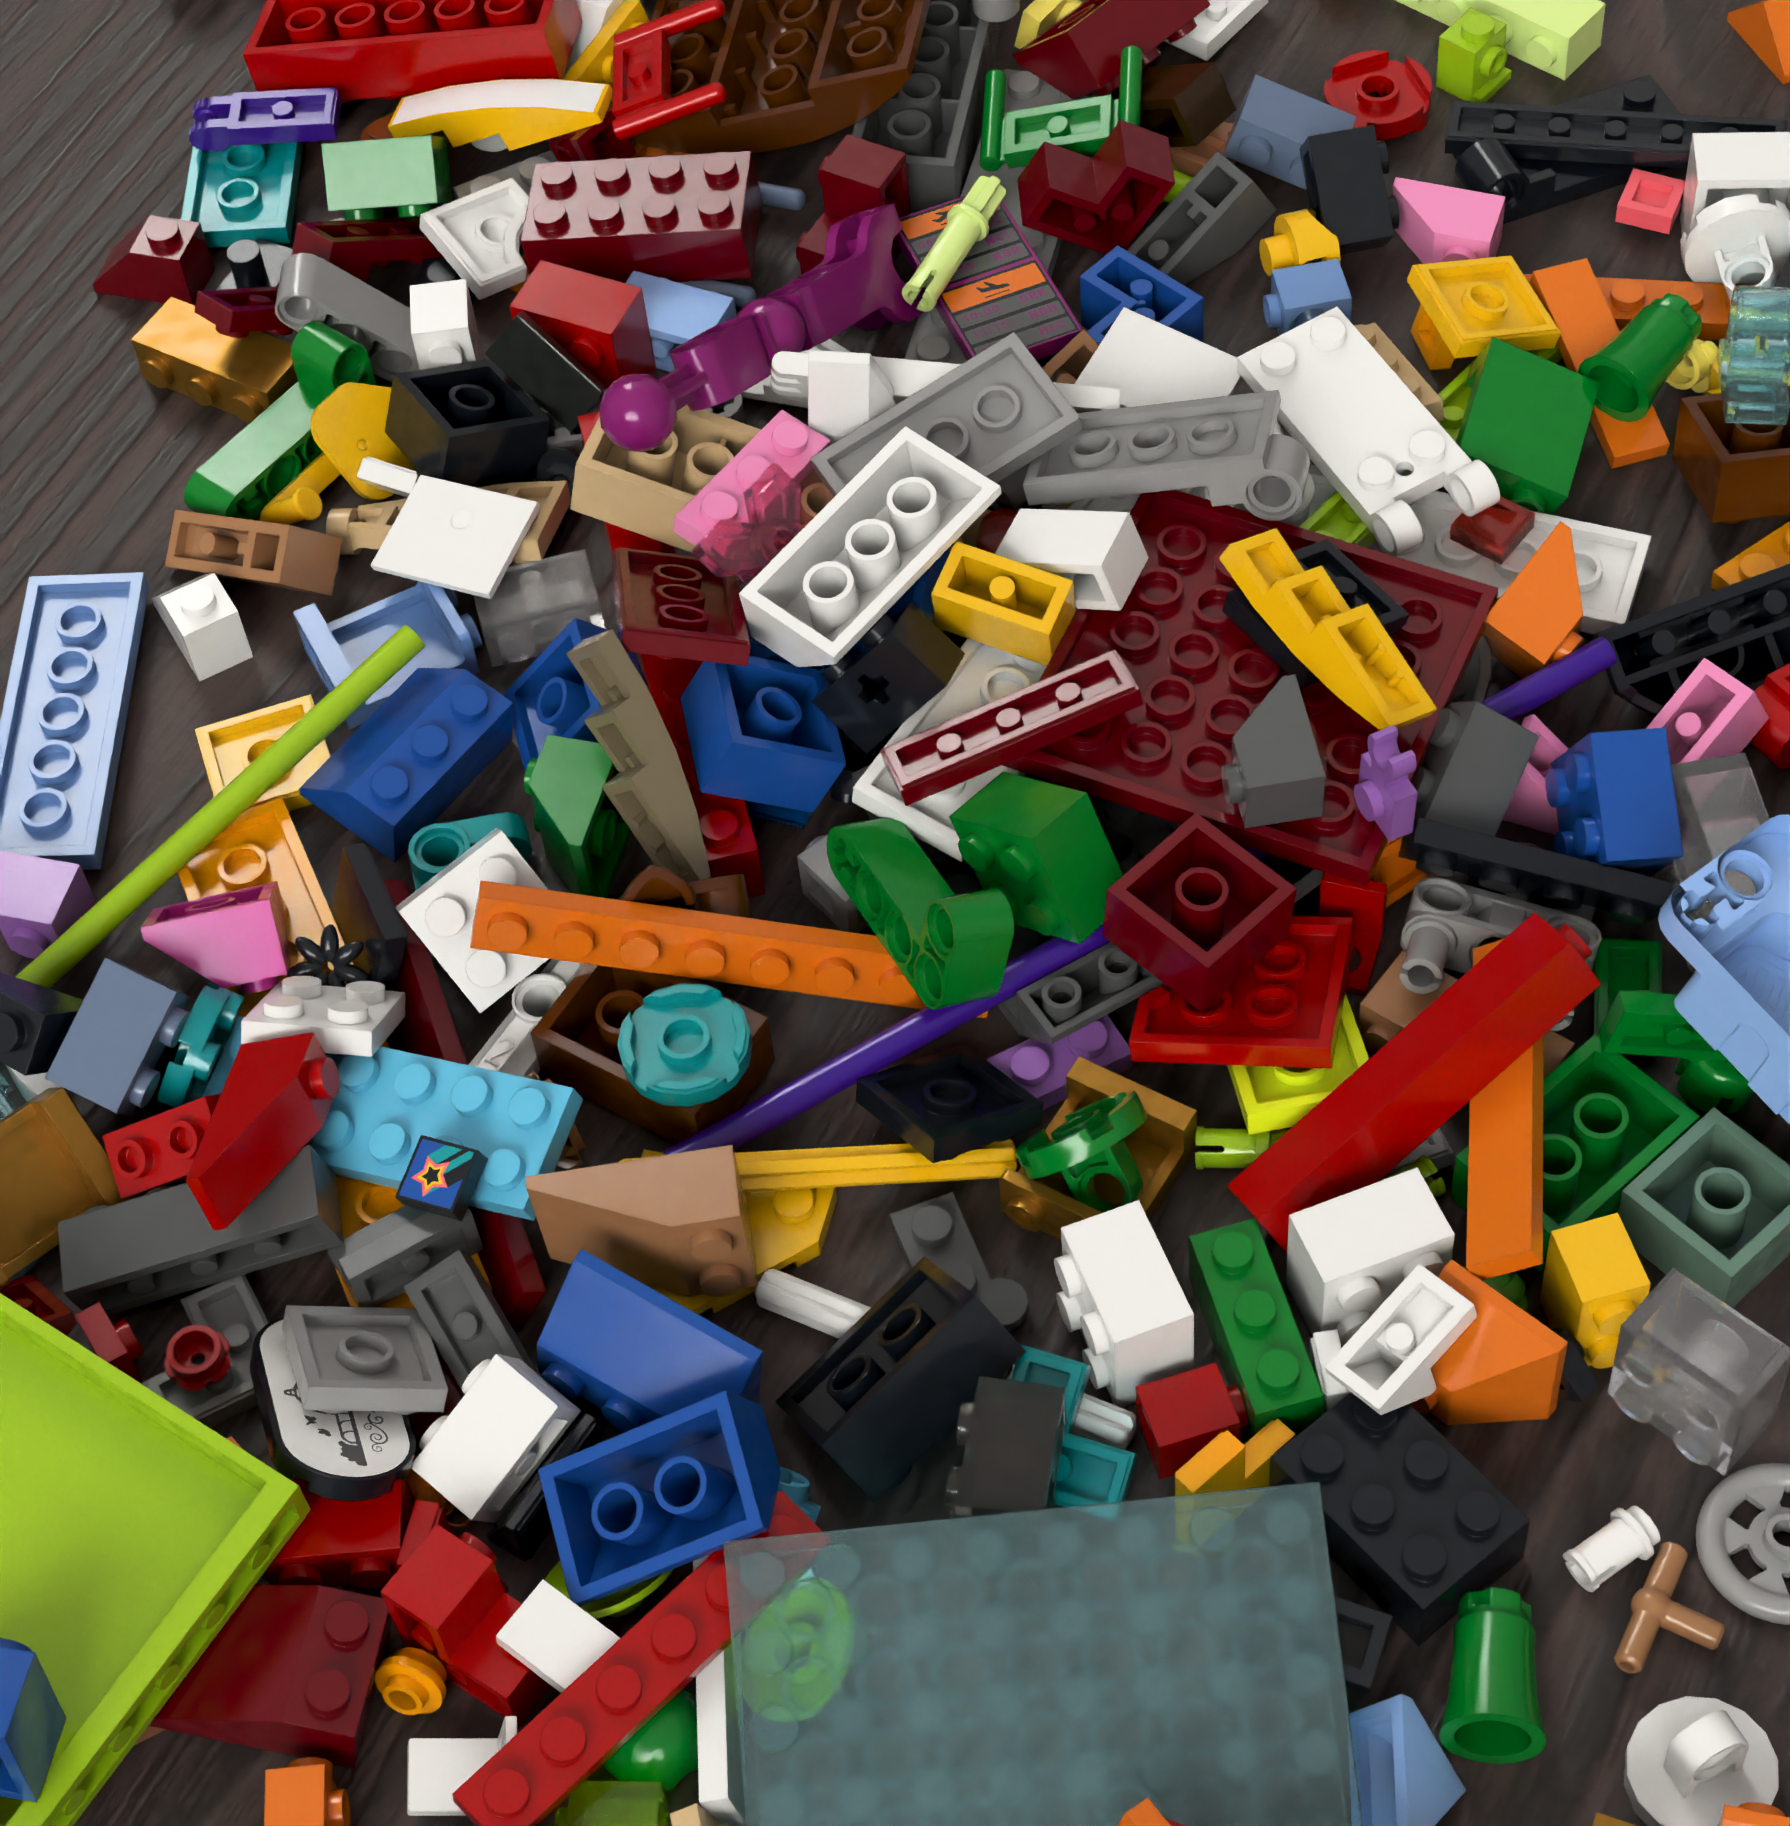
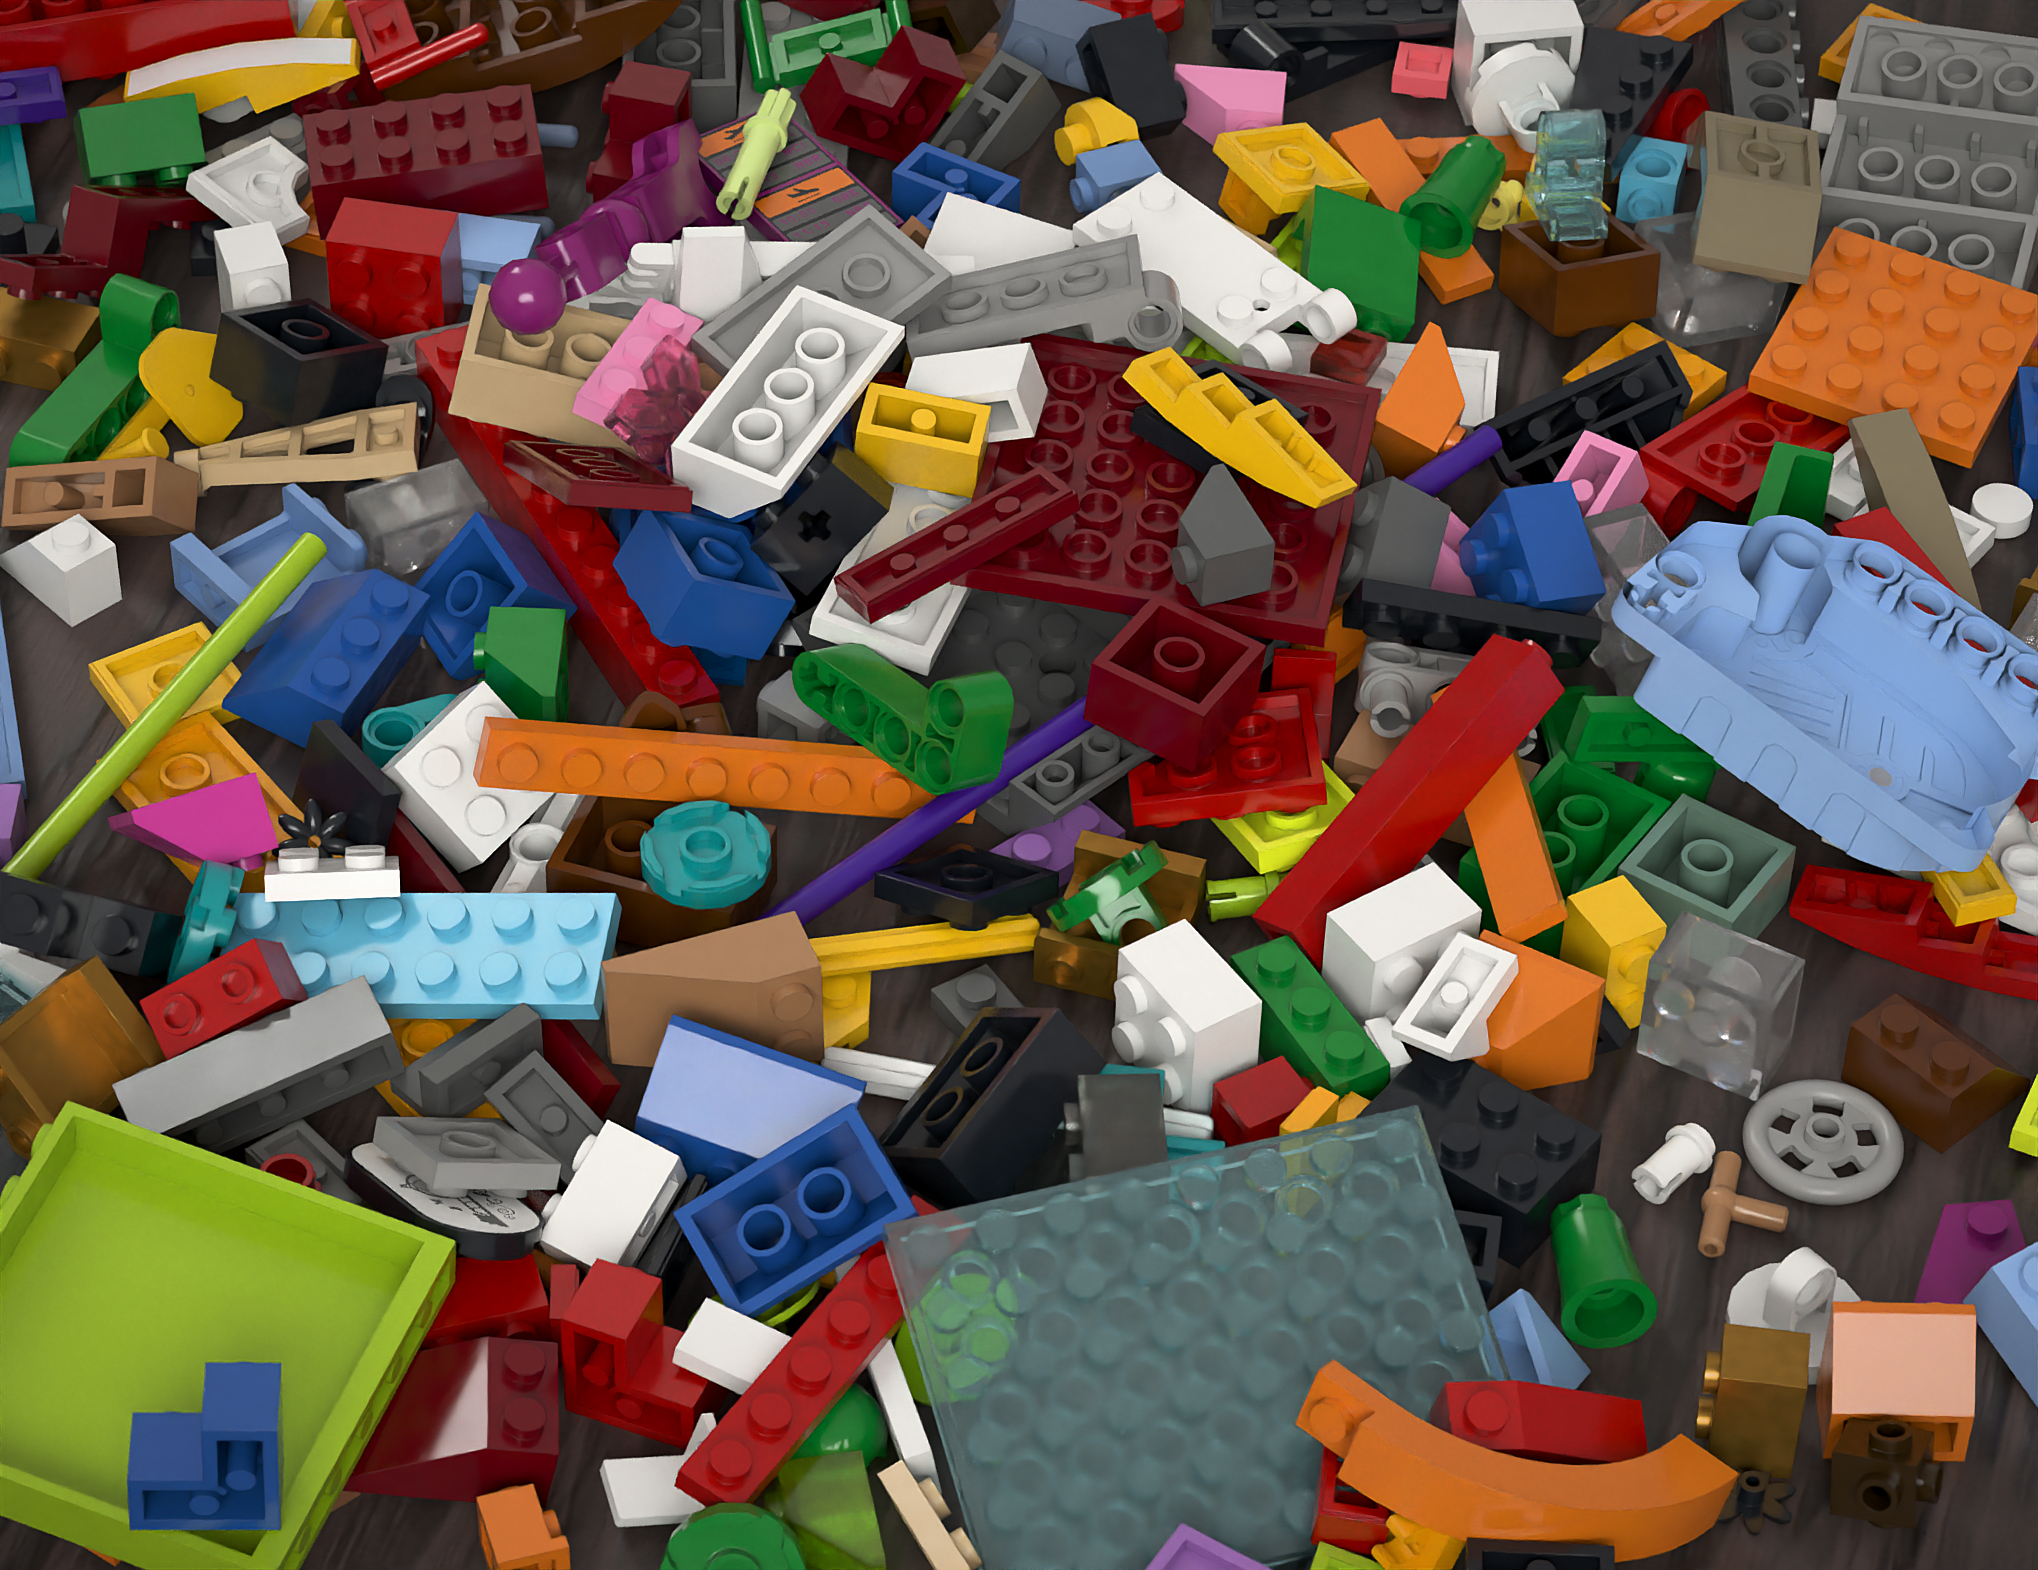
camera: 20 degrees left, 10 degrees down
sand blue brick [45,958,190,1116] -> none
red slope [185,1032,340,1230] -> none
light grey beam [275,253,420,382] -> none
white tile [357,456,420,498] -> none
white piece [371,475,541,599] -> none
light orange plate [375,1647,447,1715] -> none
tile [395,1135,488,1221] -> none
pearl dark grey slope [485,311,607,432] -> none
dark tan slope [566,629,711,882] -> none
green brick [949,771,1123,944] -> none
medium lavender plate [1354,725,1418,842] -> none

